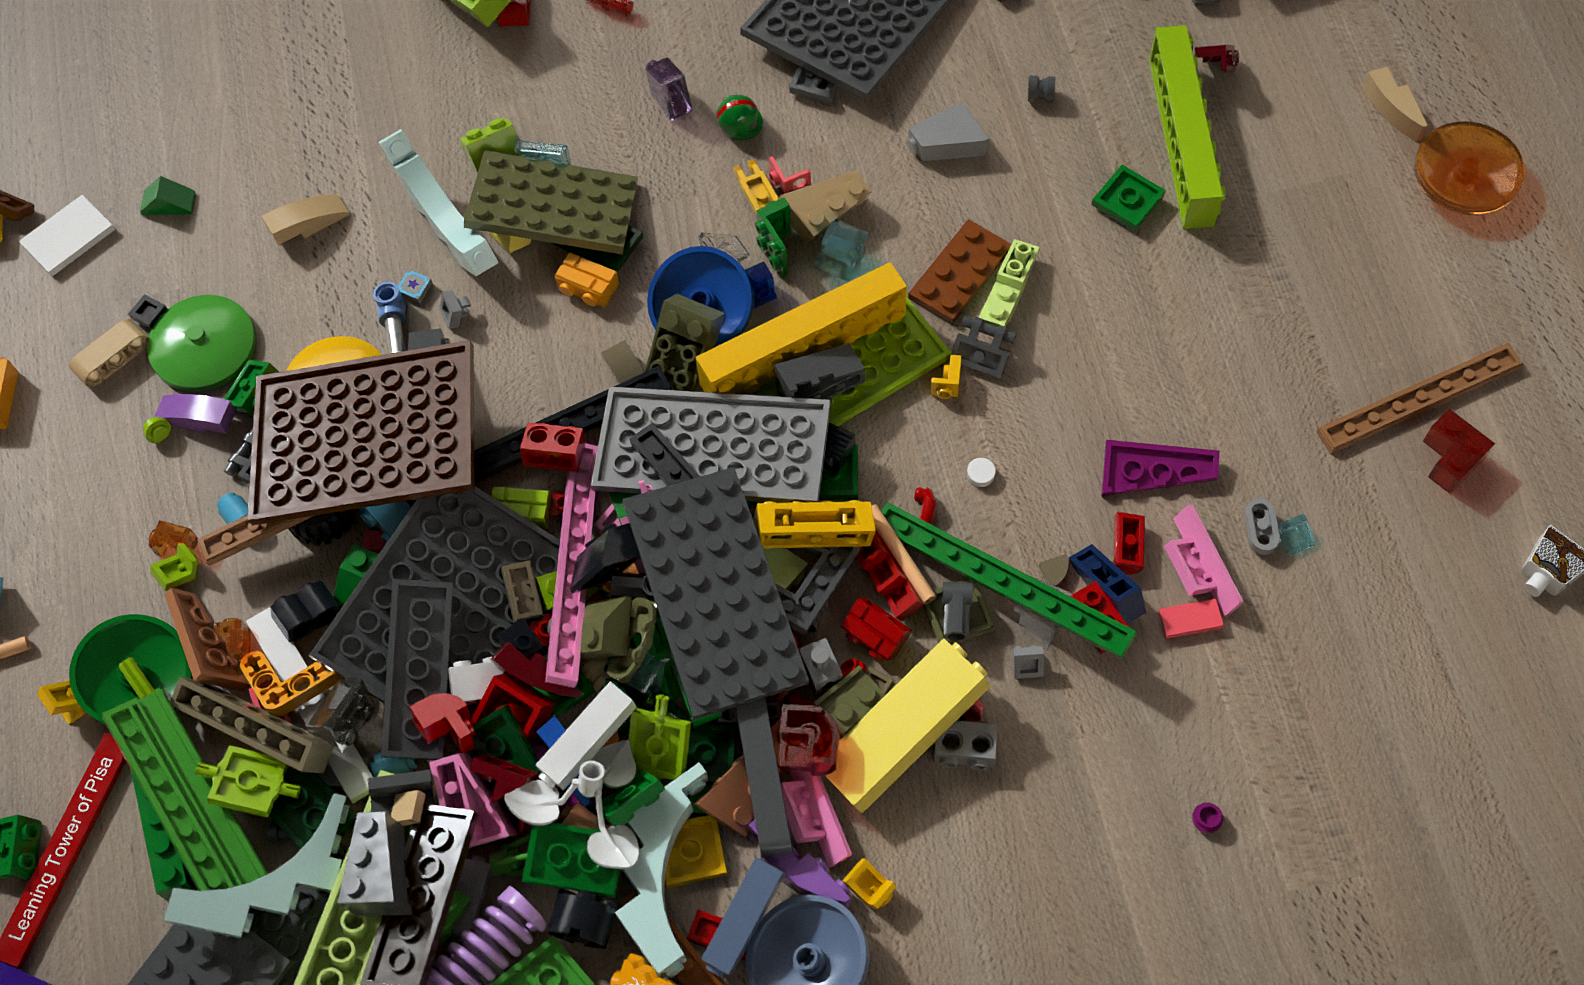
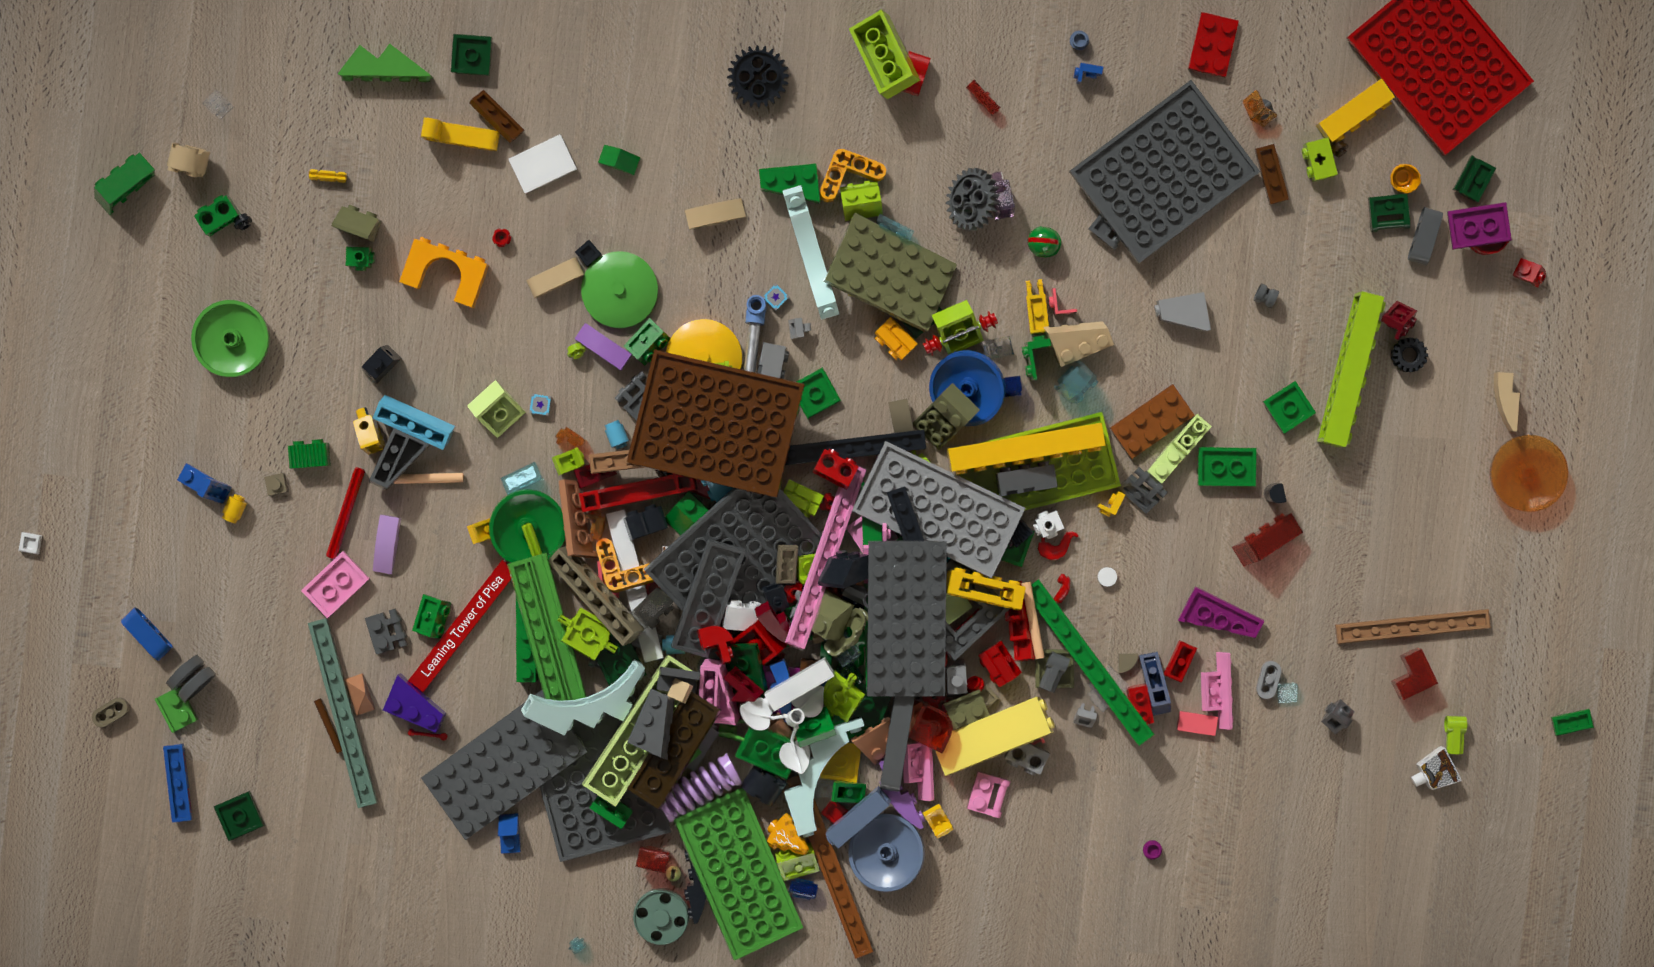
camera: 15 degrees right, 25 degrees up
none -> yellowish green slope [467,380,526,438]
none -> red plate [492,228,511,247]
none -> clear light blue slope [501,462,543,495]
none -> tile [529,394,552,416]
none -> dark red slope [573,464,617,488]
none -> red arch [579,474,698,512]
none -> black gear [727,45,789,109]
none -> green wedge [759,164,820,204]
none -> green tile [796,367,841,419]
none -> clear plate [815,779,834,798]
none -> light orange beam [819,149,886,202]
none -> green slope [831,780,866,803]
none -> lime brick [923,300,998,356]
none -> dark grey gear [946,168,1000,231]
none -> bright pink plate [967,771,1011,818]
none -> white brick [1033,510,1064,539]
none -> red piece [1037,531,1079,560]
none -> green plate [1197,447,1257,486]
none -> clear red wedge [1232,513,1303,567]
none -> black brick [1264,483,1287,503]
none -> flat silver brick [1321,699,1355,734]
none -> black tyre [1391,337,1428,372]
none -> lime piece [1444,716,1467,754]

